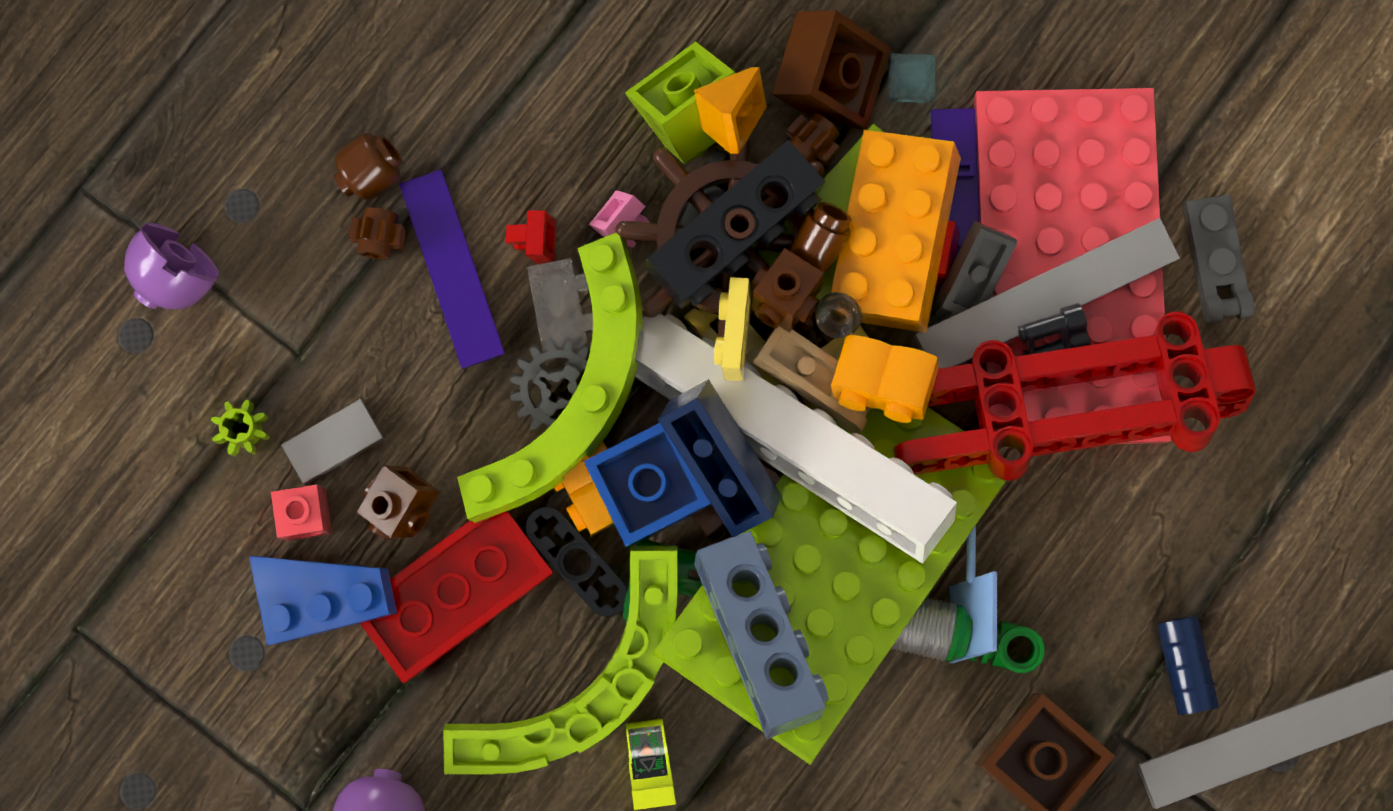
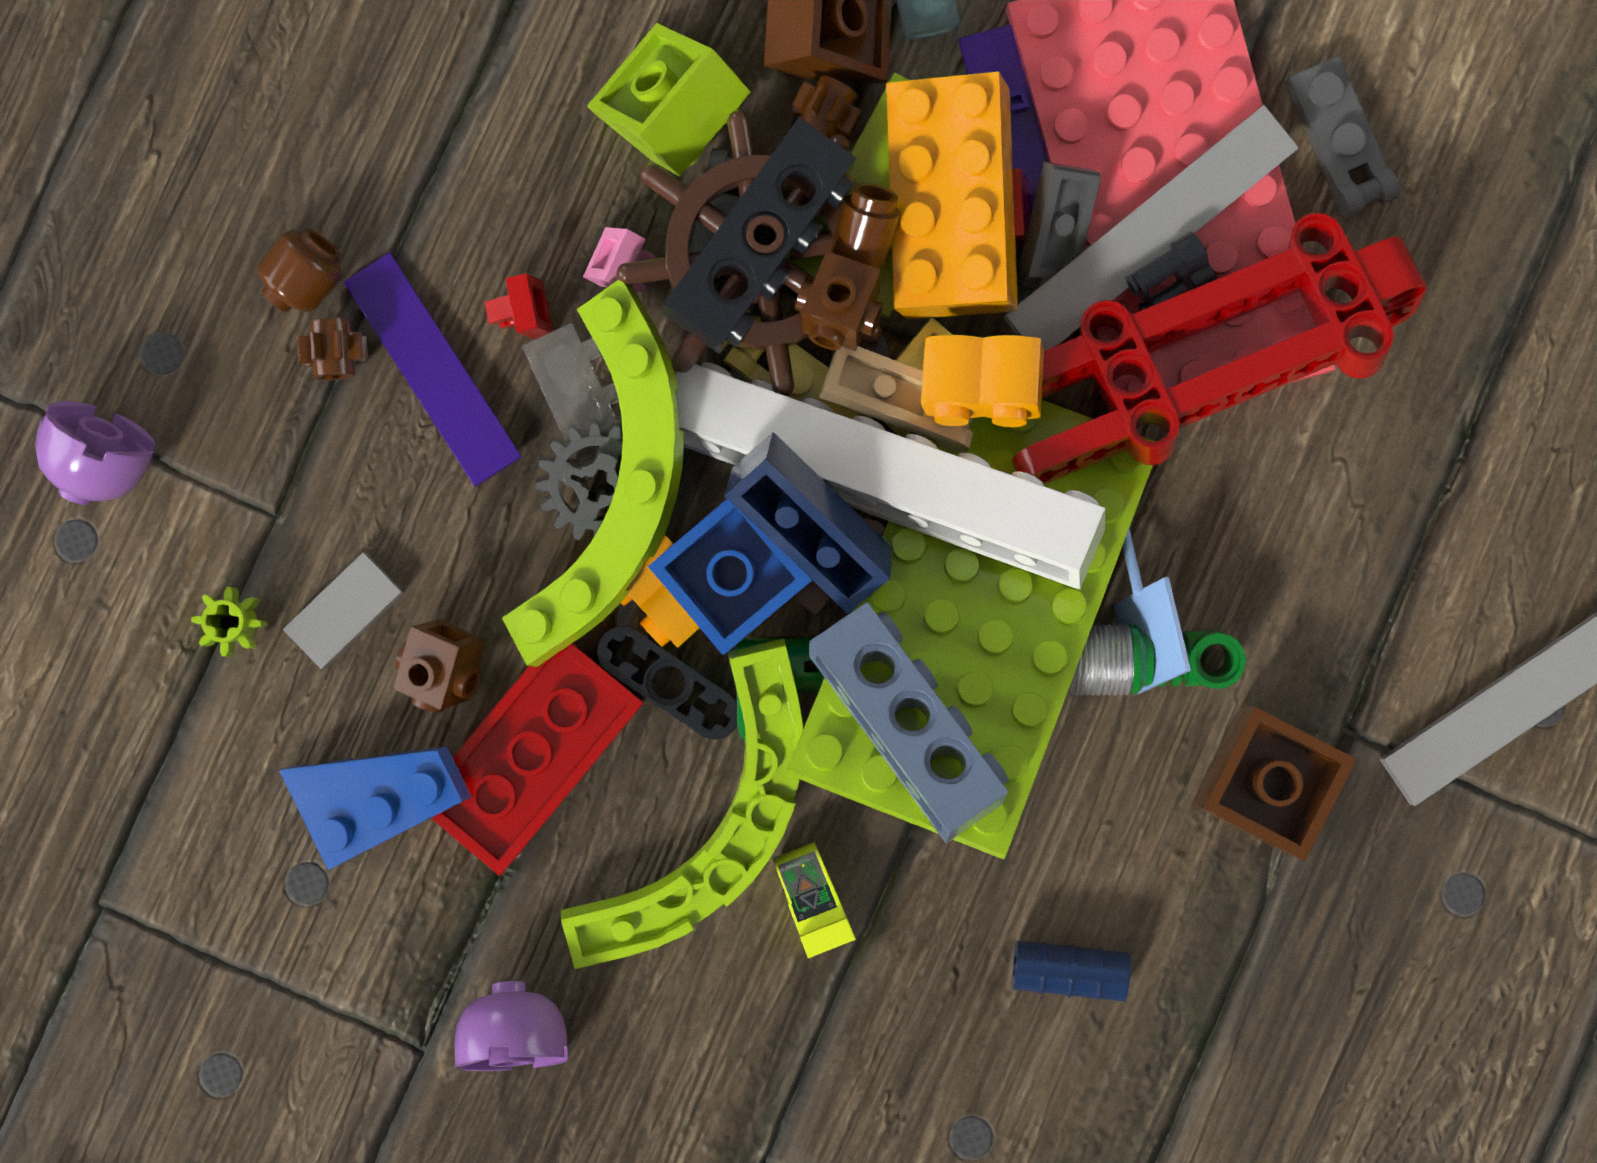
camera: 15 degrees left, 5 degrees up
coral brick [271,484,332,542] -> none
light orange slope [694,67,767,154] -> none
light yellow plate [714,277,752,381] -> none
clear smoke plate [815,292,862,338] -> none
dark blue axle [1157,615,1219,715] -> none

